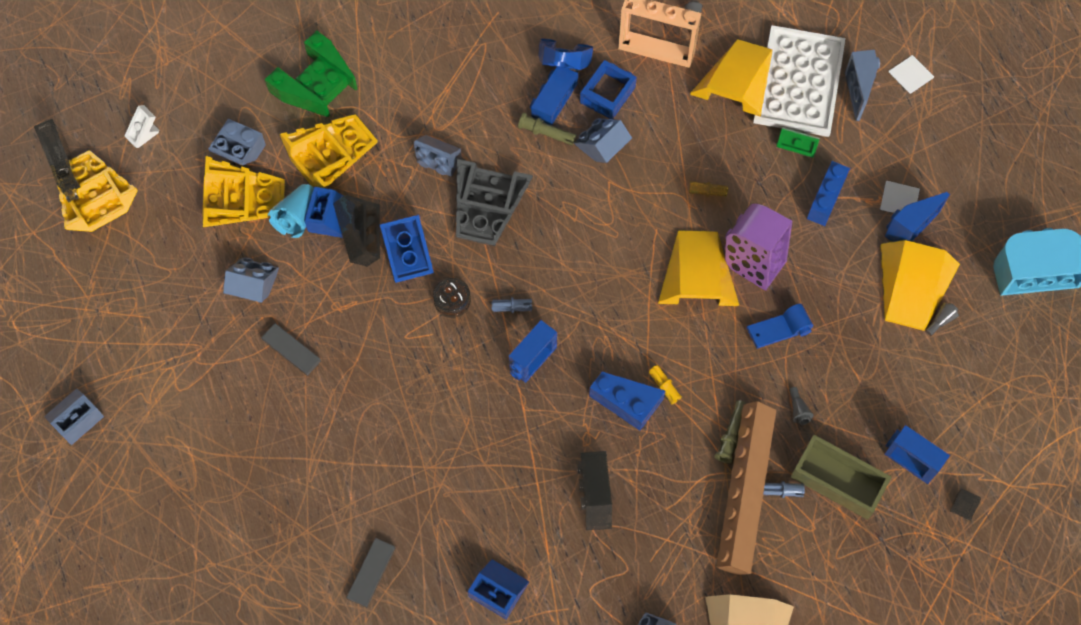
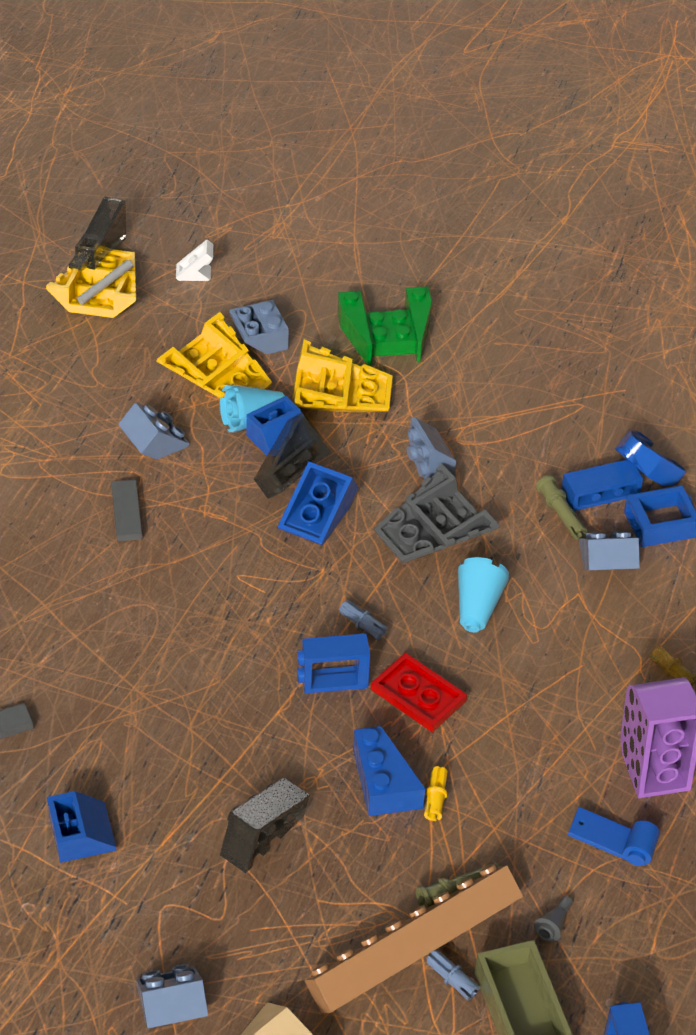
camera: 40 degrees right, 20 degrees down
clear smoke head [433,278,471,318] -> none
yellow wedge [658,231,739,306] -> none
none -> light grey bar [77,260,133,305]
none -> red plate [371,652,467,733]
none -> medium azure cone [458,557,509,633]

